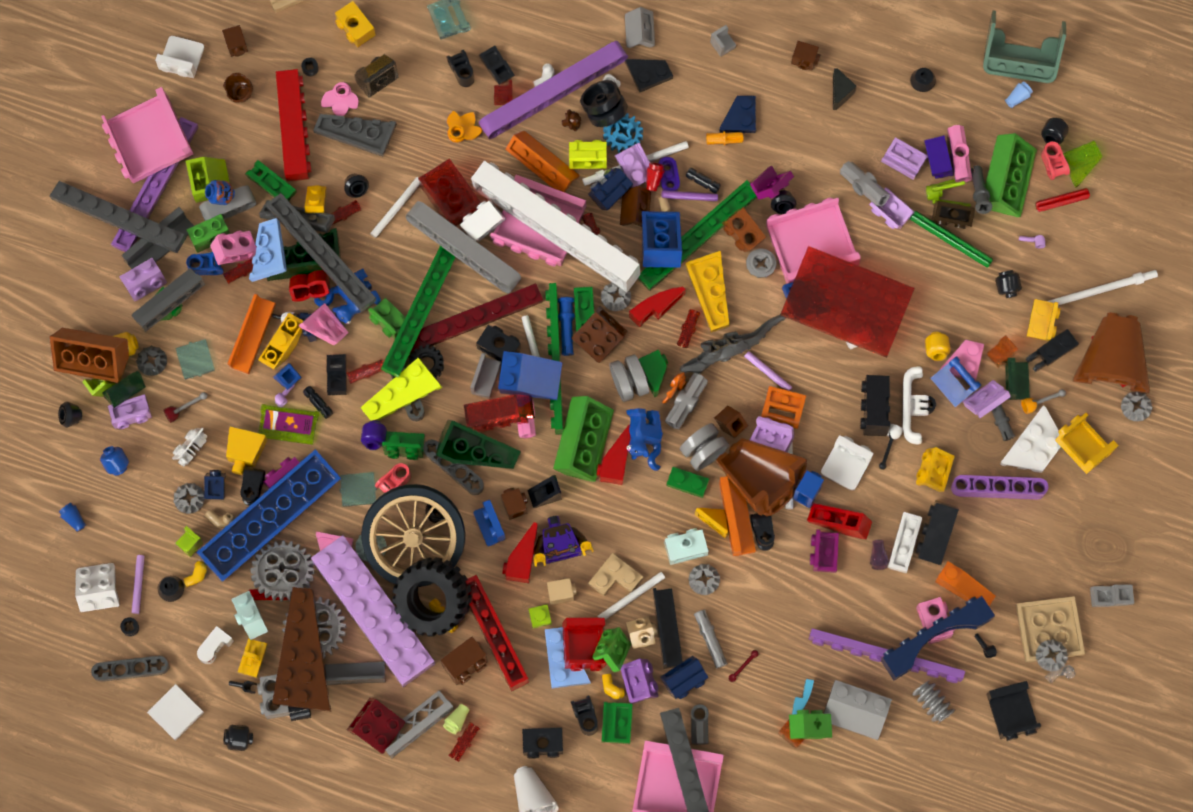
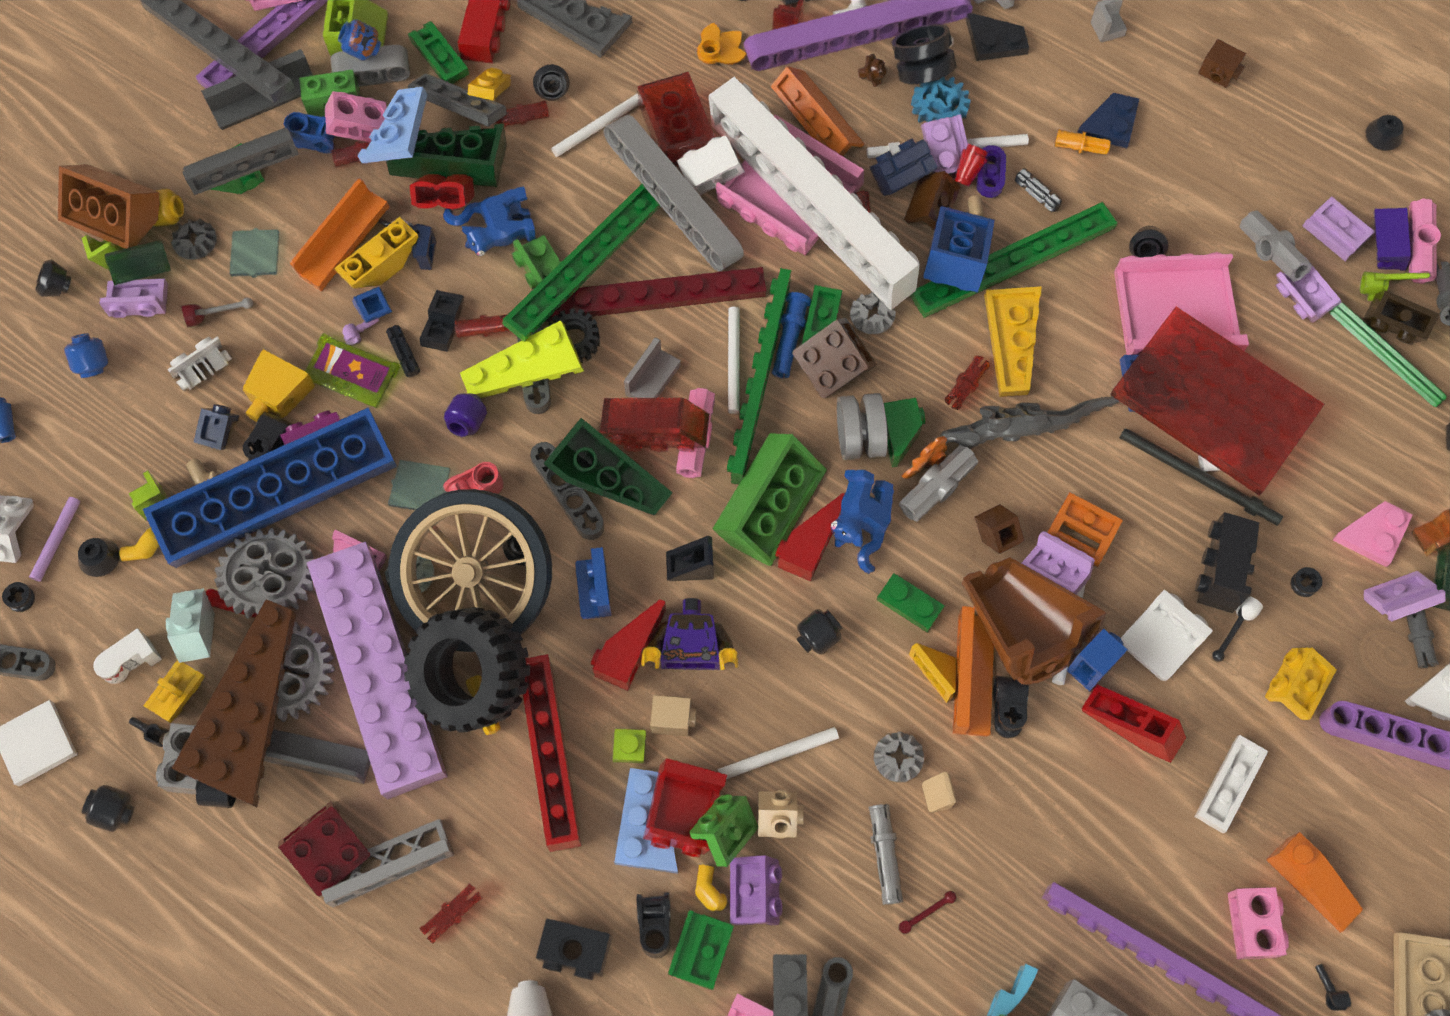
camera: 15 degrees right, 5 degrees down
lavender bracket [119,258,167,301] -> none
light grey gear [173,483,205,514] -> none
dark grey plate [266,193,376,312] -> none
bright pink wing [299,303,349,345] -> none
green bracket [382,431,425,460] -> none
reddish brown brick [440,636,488,686] -> none
yellowish green cone [443,704,470,734] -> none
black brick [476,325,521,363] -> none
blue slope [498,351,563,400] -> none
reddish brown brick [501,488,528,520] -> none
neon yellow brick [569,140,607,169] -> none
tan plate [588,553,643,596] -> none
red slope [629,286,686,327] -> none
black panel [653,588,683,669] -> none
dark blue brick [660,656,708,699] -> none
medium lavender bar [661,190,718,201] -> none
light aqua brick [664,528,709,565] -> none
light grey wheel [680,423,729,471] -> none
dark orange brick [722,207,766,253] -> none
lavender bar [744,351,793,391] -> none
light grey gear [746,249,776,278] -> none
magenta bracket [750,166,794,200] -> none
magenta bracket [810,529,839,573] -> none
pearl dark grey slope [833,68,857,110] -> none
cone [870,540,889,570] -> none
dark blue arch [881,596,995,681] -> none
white piece [903,366,929,445] -> none
black wedge [916,500,959,565] -> none
yellow head [925,332,951,361] -> none
plate [930,356,981,407] -> none
none -> black head [797,609,843,655]
none -> tan slope [922,772,957,813]
none -> pearl dark grey bar [1119,428,1283,526]

